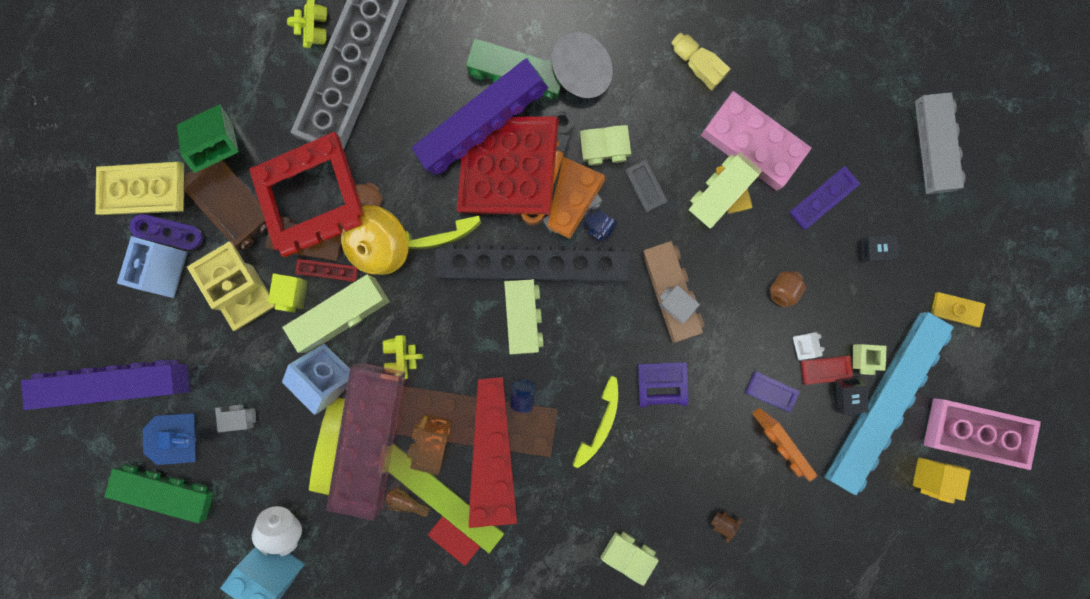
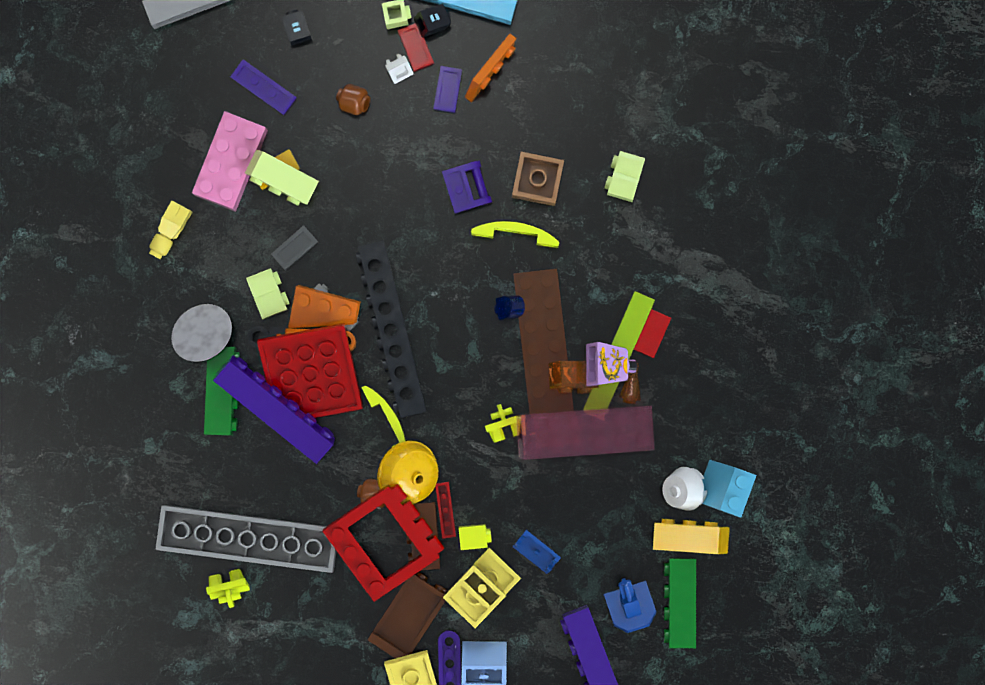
camera: 105 degrees left, 0 degrees up
green brick [177,104,238,173] -> none
light grey brick [215,405,256,432] -> none
yellowish green brick [282,275,390,353] -> none
light blue slope [282,344,357,415] -> none
neon yellow slope [309,397,355,496] -> none
red wing [468,377,517,528] -> none
yellowish green brick [505,279,543,354] -> none
clear blue plate [584,210,618,241] -> none
medium nougat brick [642,241,704,342] -> none
light grey brick [659,285,700,324] -> none
reddish brown brick [711,511,743,544] -> none
none -> medium nougat brick [512,152,564,206]
none -> blue hinge [512,530,561,574]
none -> lavender torso [586,342,637,386]
none -> yellow wedge [653,519,729,554]

